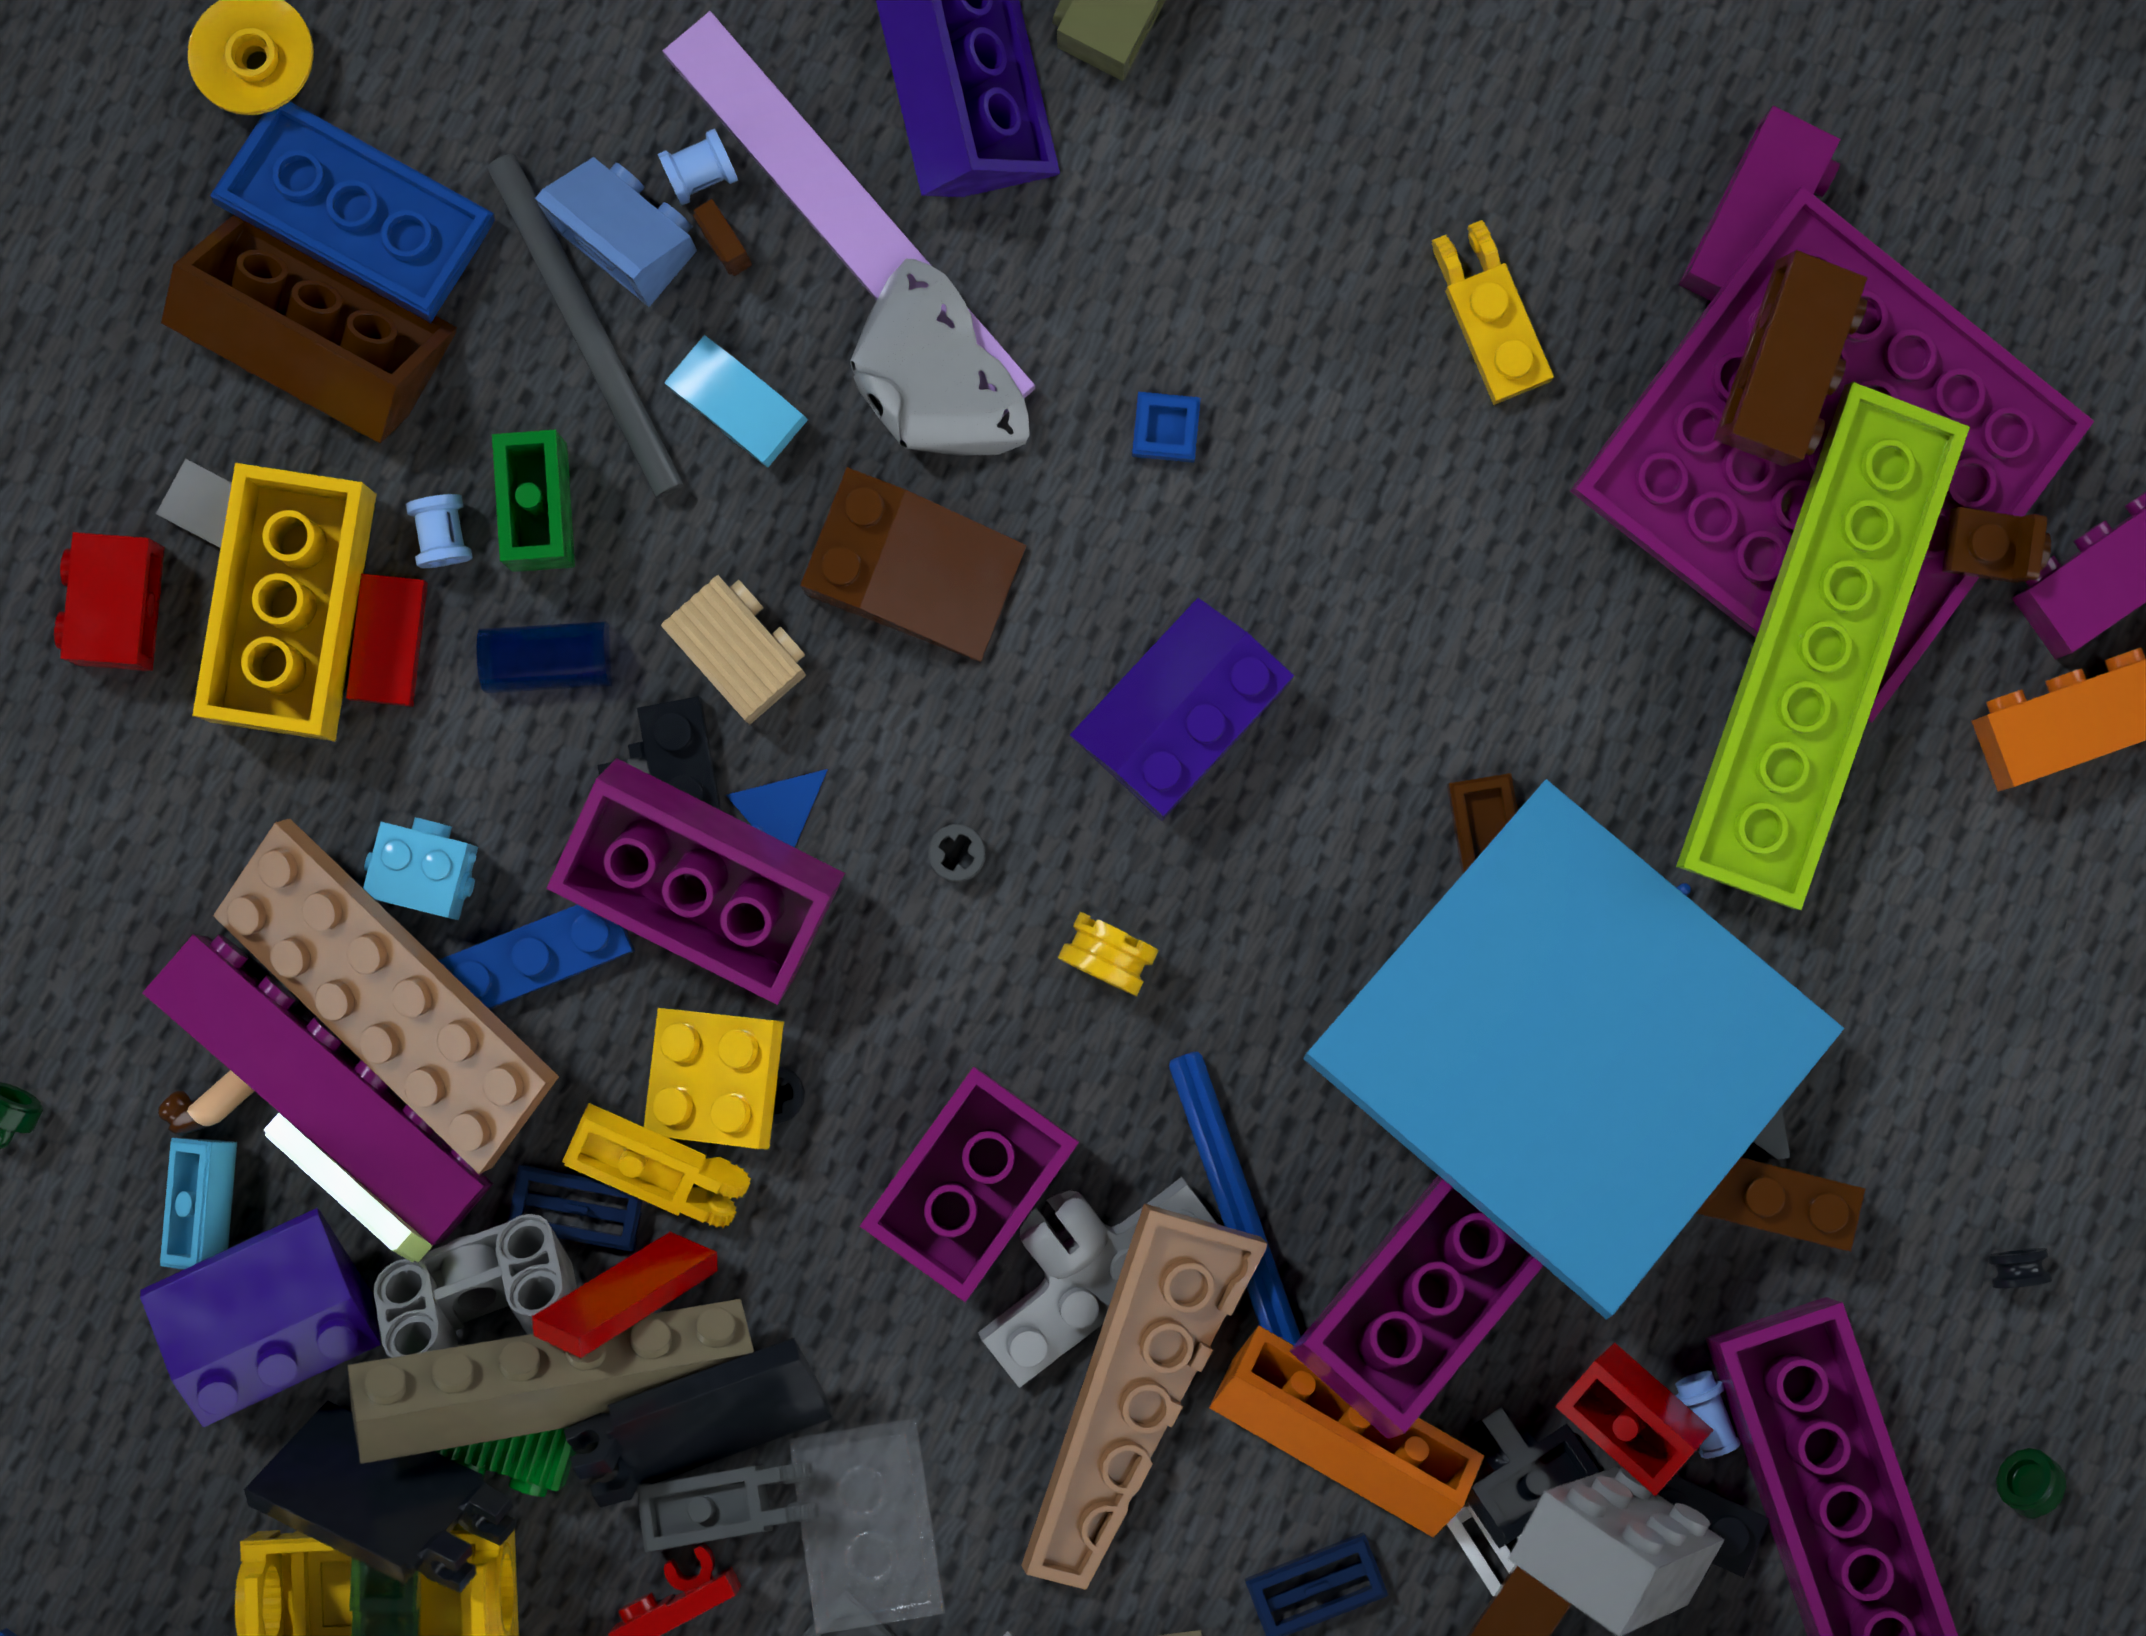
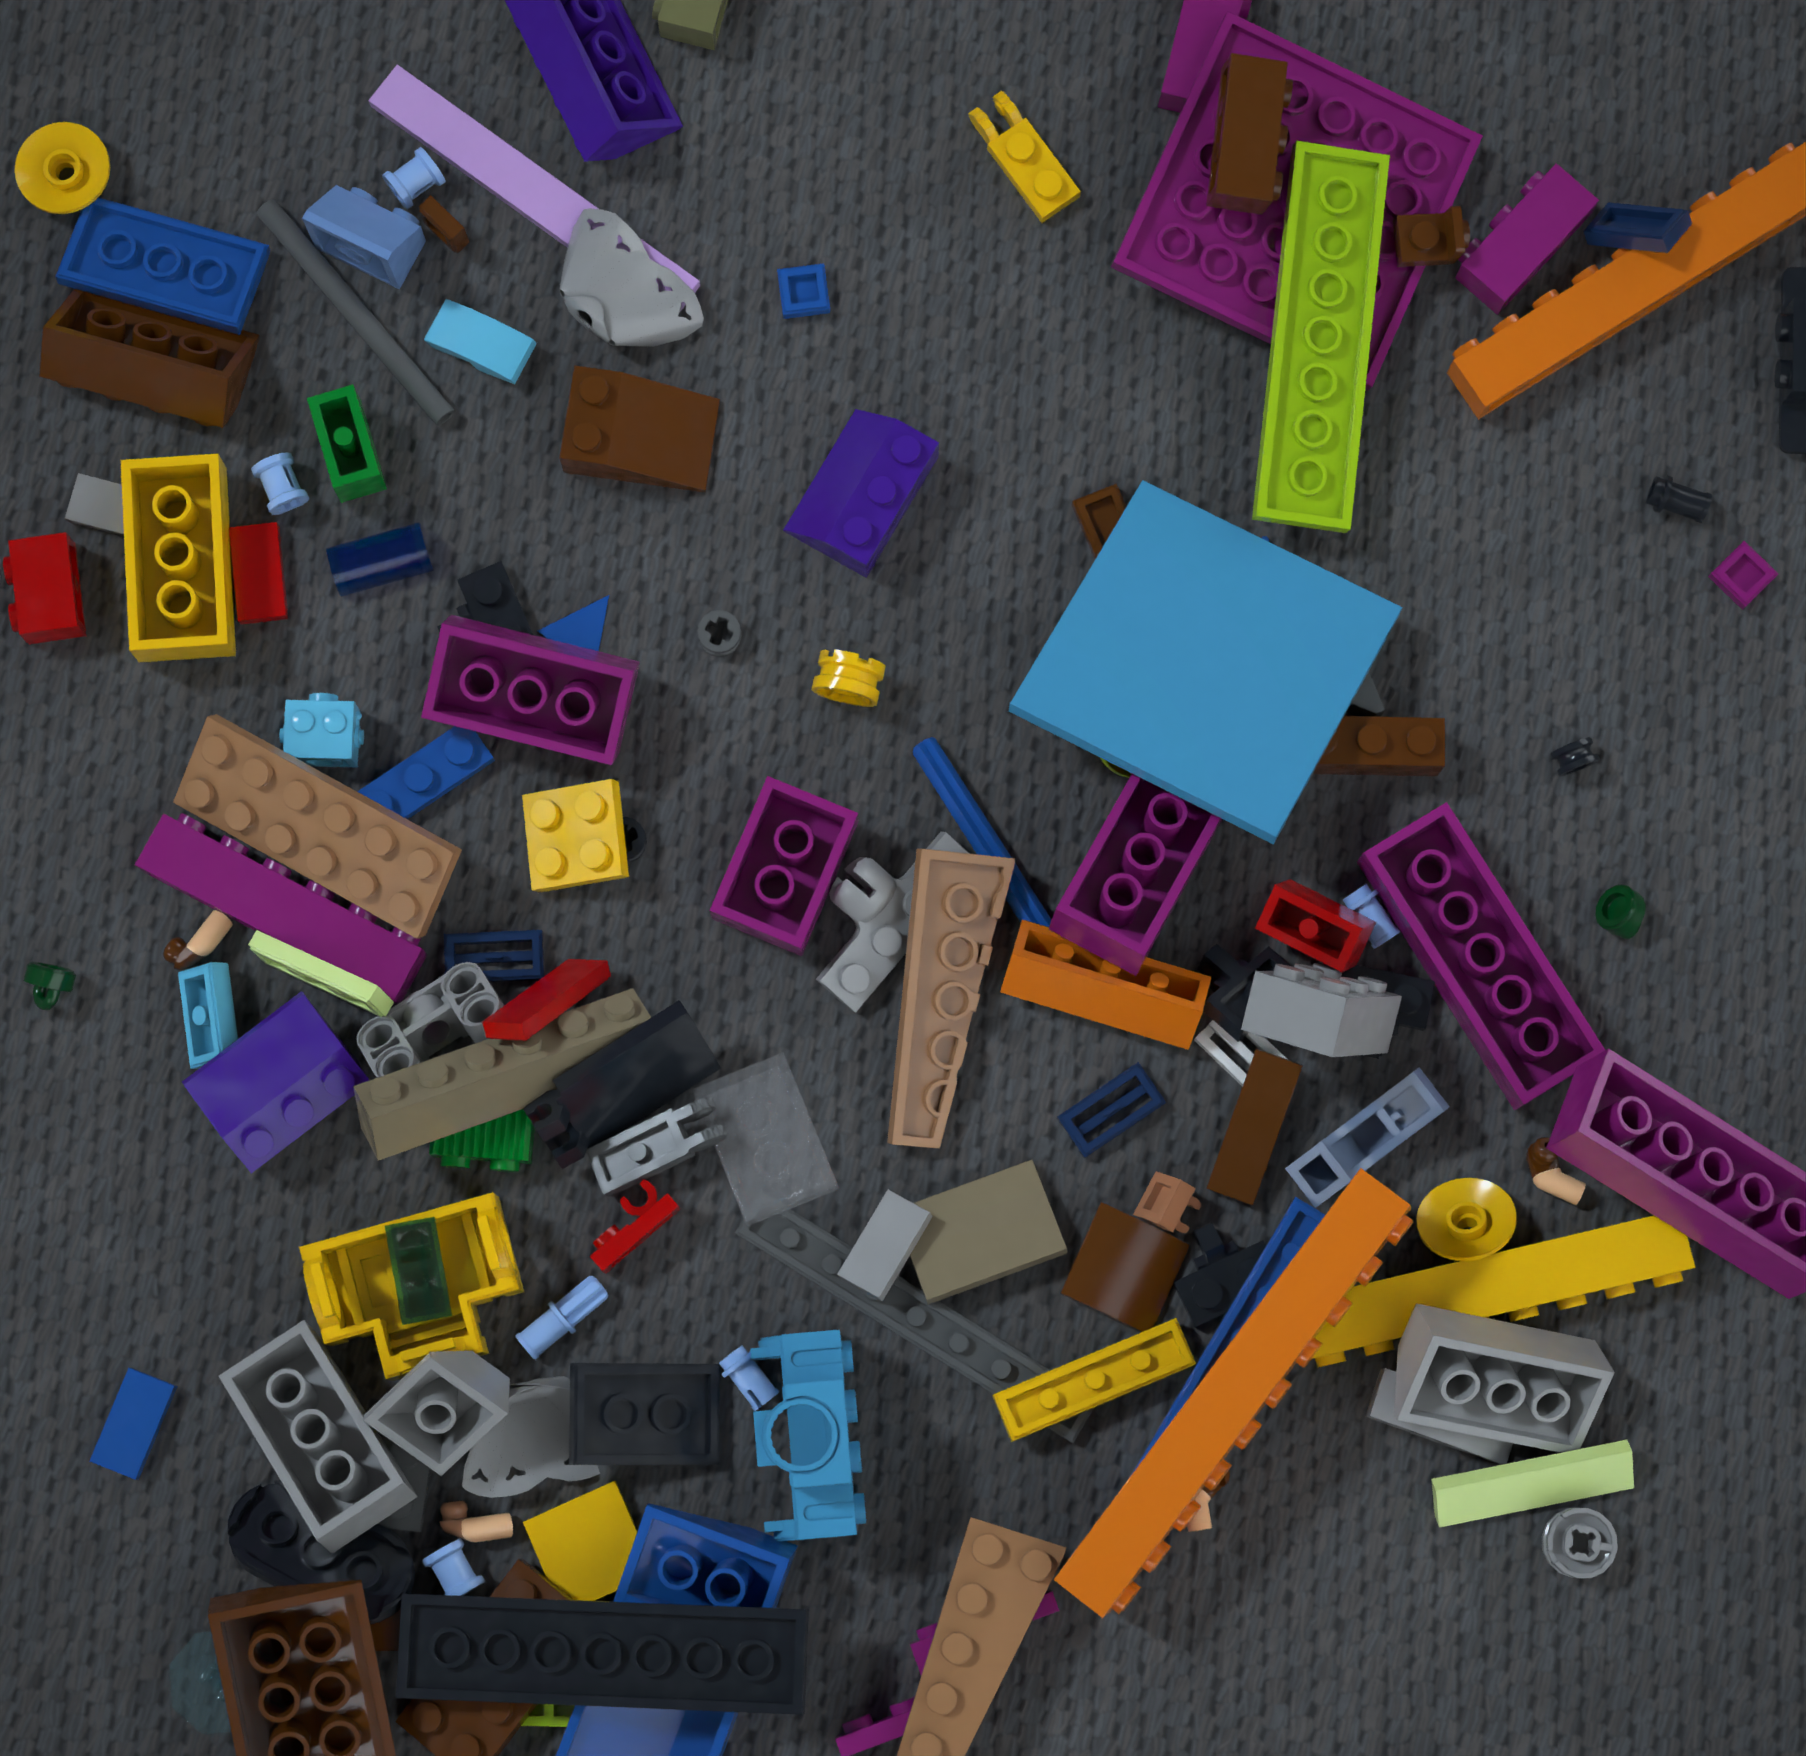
camera: 15 degrees left, 5 degrees down
black tile [244,1400,516,1593] -> none
yellow hinge [562,1103,751,1228] -> none
tan brick [661,575,806,725] -> none

